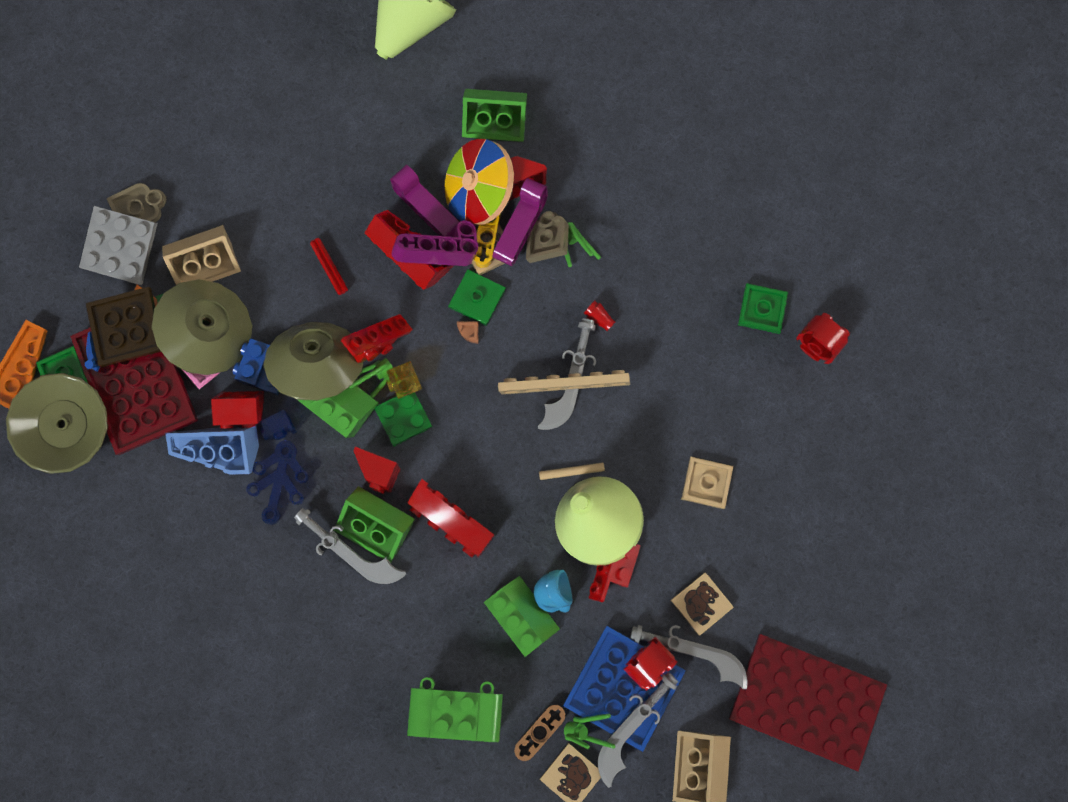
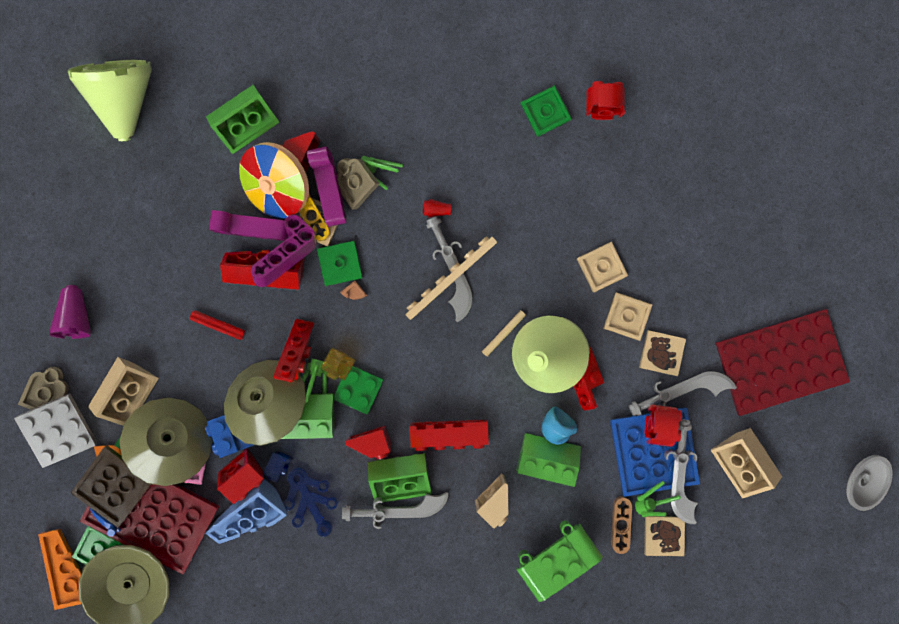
camera: 30 degrees left, 10 degrees up
none -> magenta cone [49,285,91,339]
none -> tan slope [475,473,508,528]
none -> tan tile [603,292,652,341]

